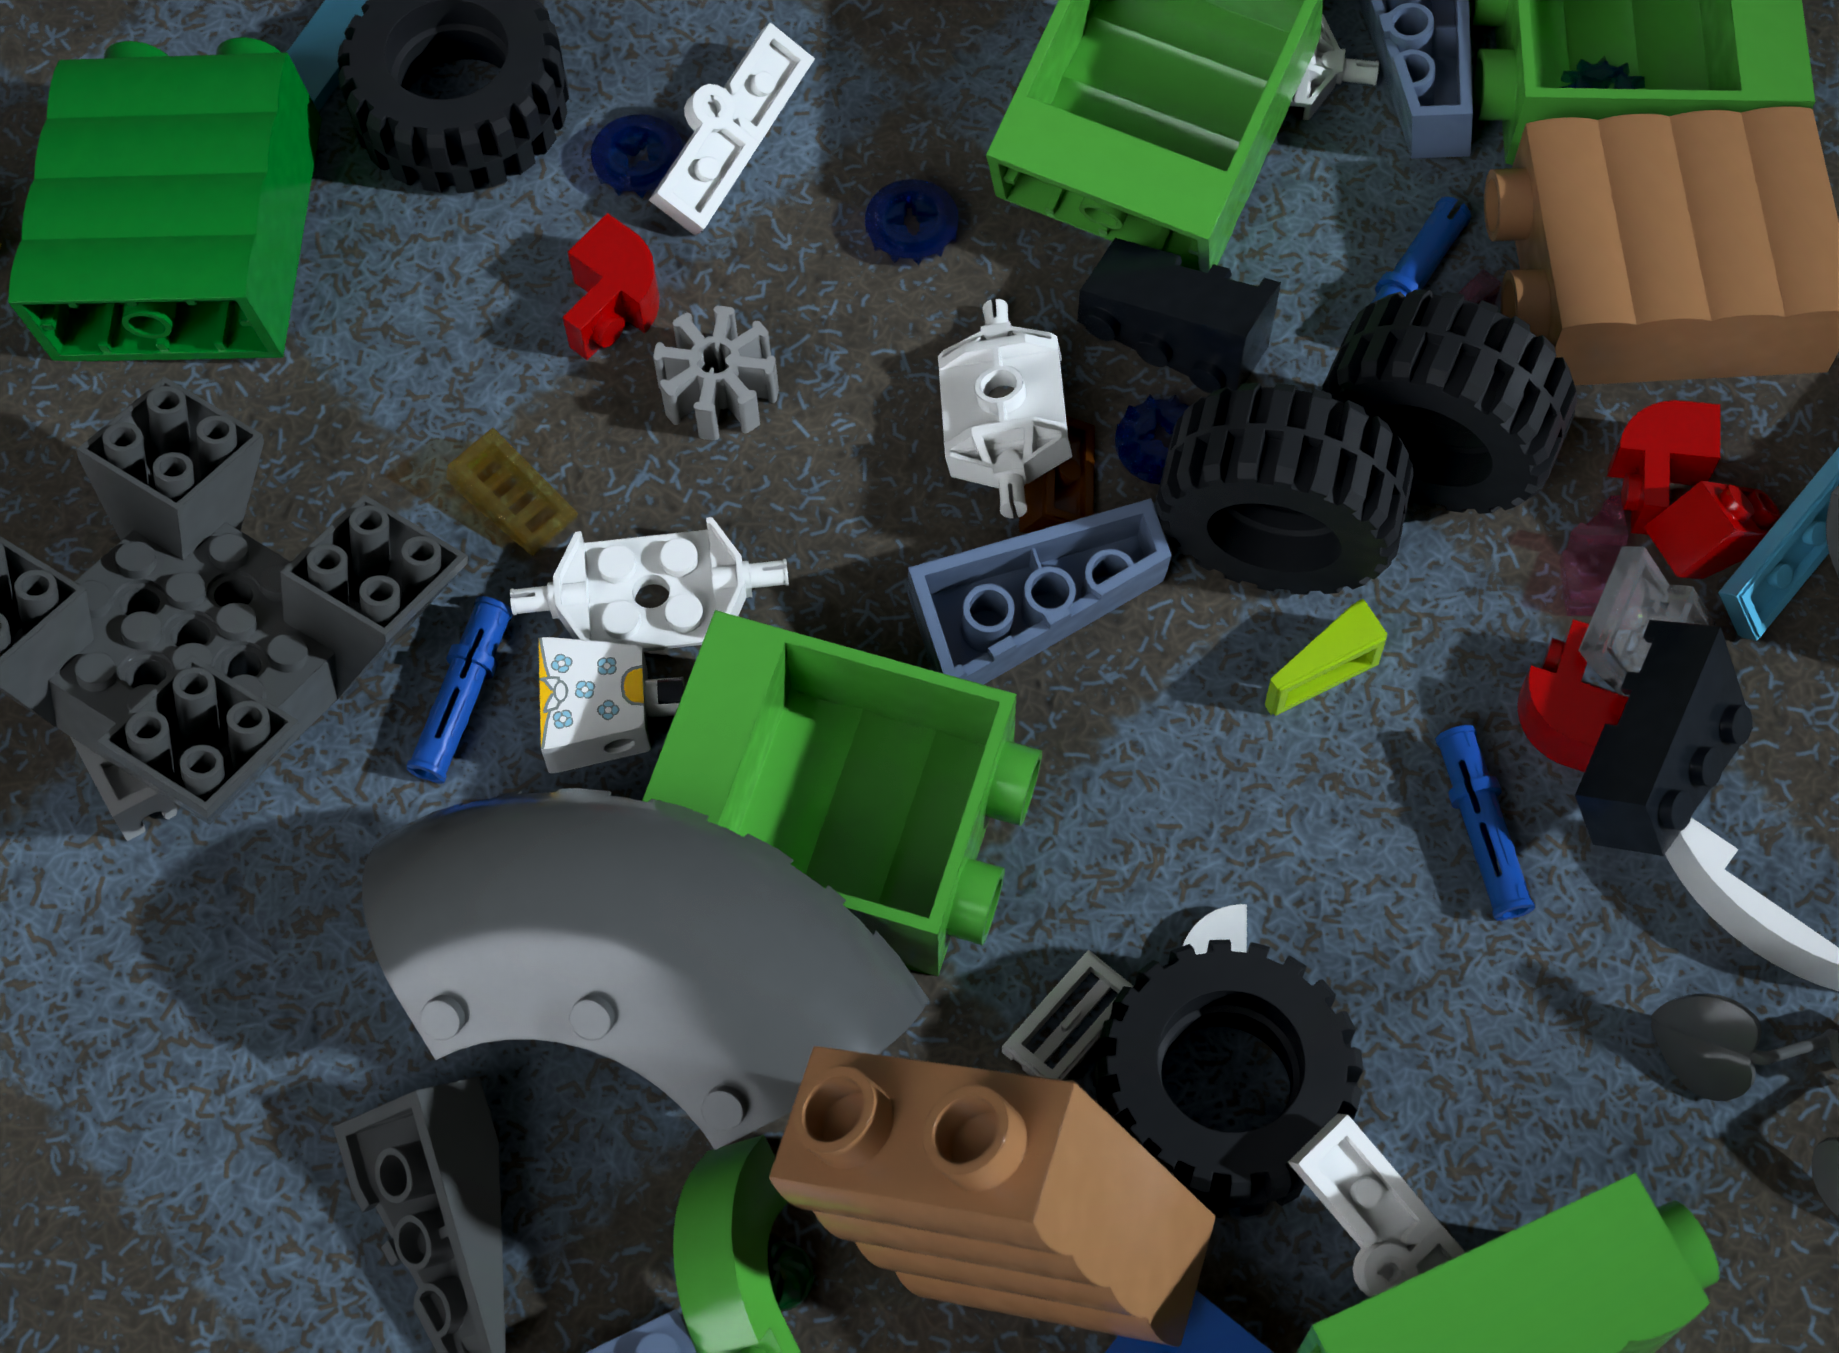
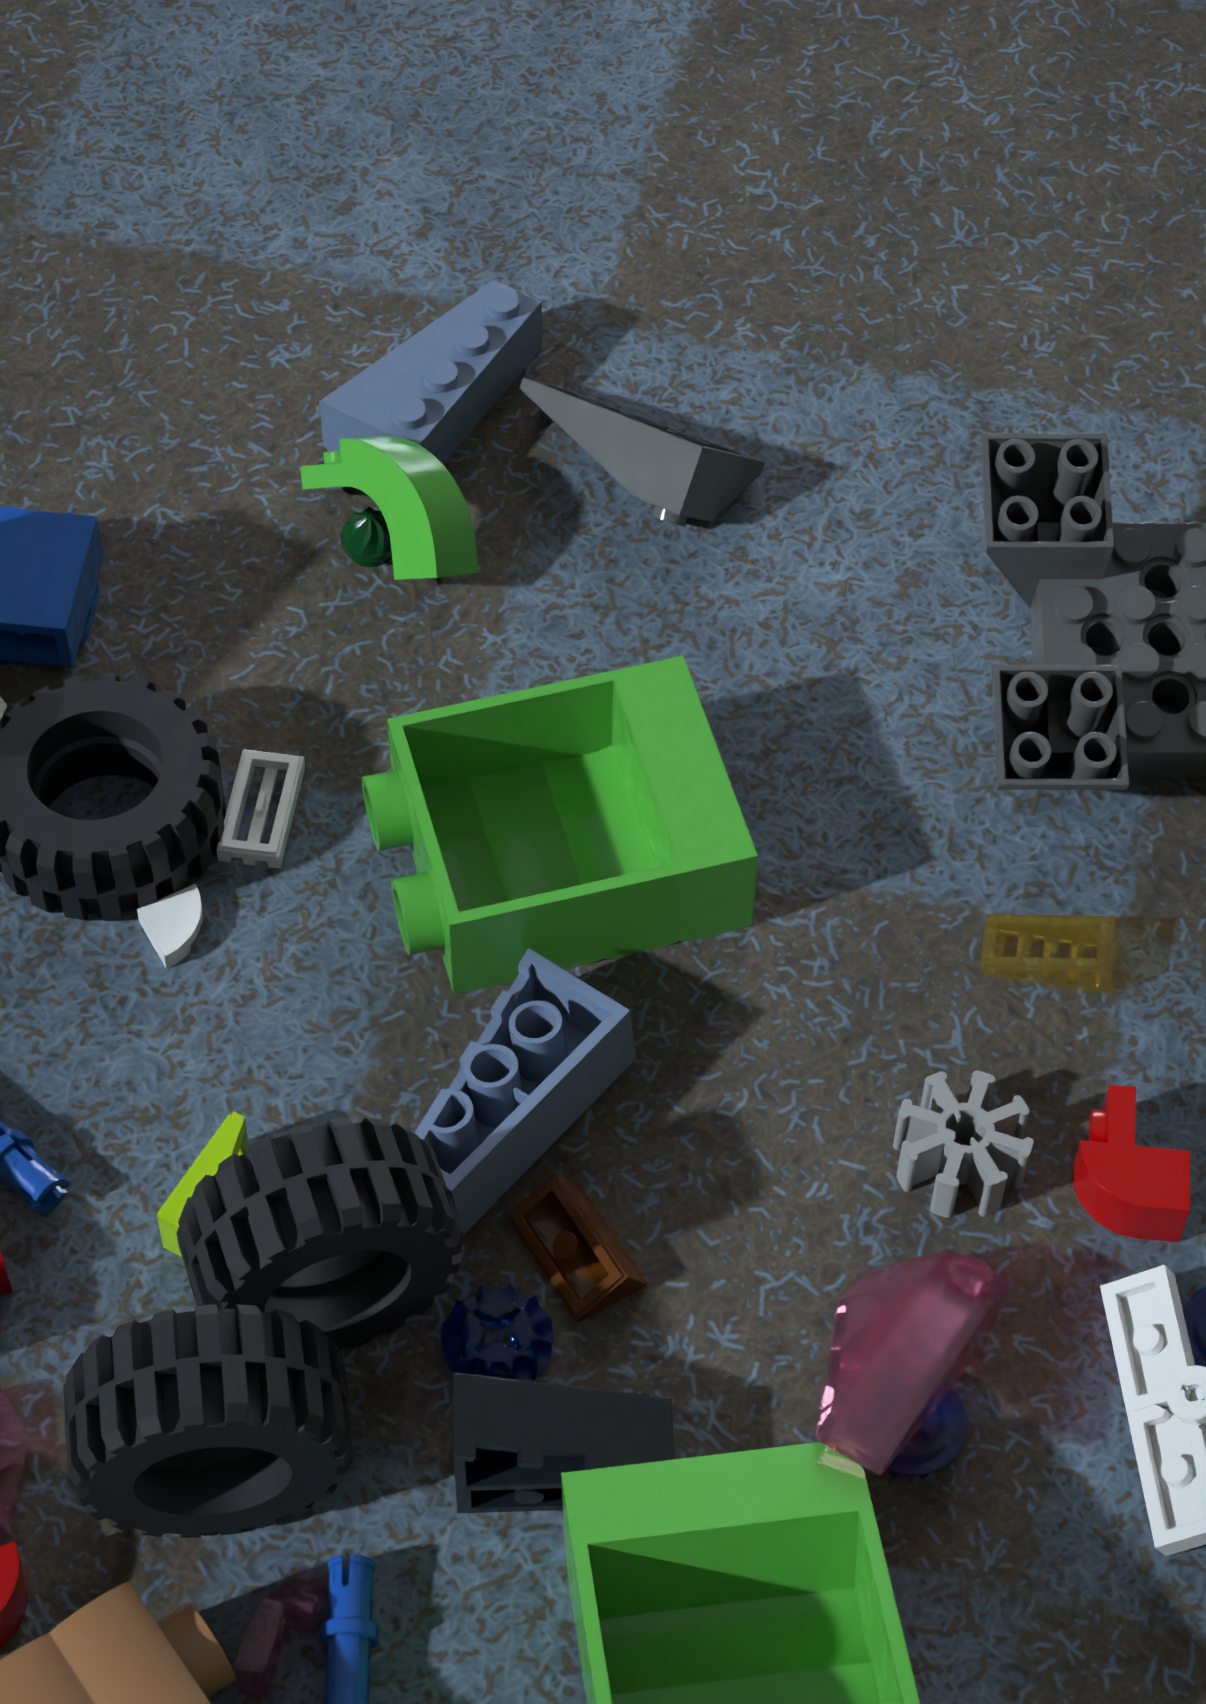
camera: 145 degrees right, 10 degrees down
dark grey brick [362,788,929,1150] -> none
blue pin [406,596,513,784] -> none
white plate [510,517,789,652] -> none
white torso [539,637,685,773] -> none
medium nougat brick [769,1046,1216,1347] -> none
white plate [938,299,1072,518] -> none
none -> clear pink wedge [815,1249,1012,1476]

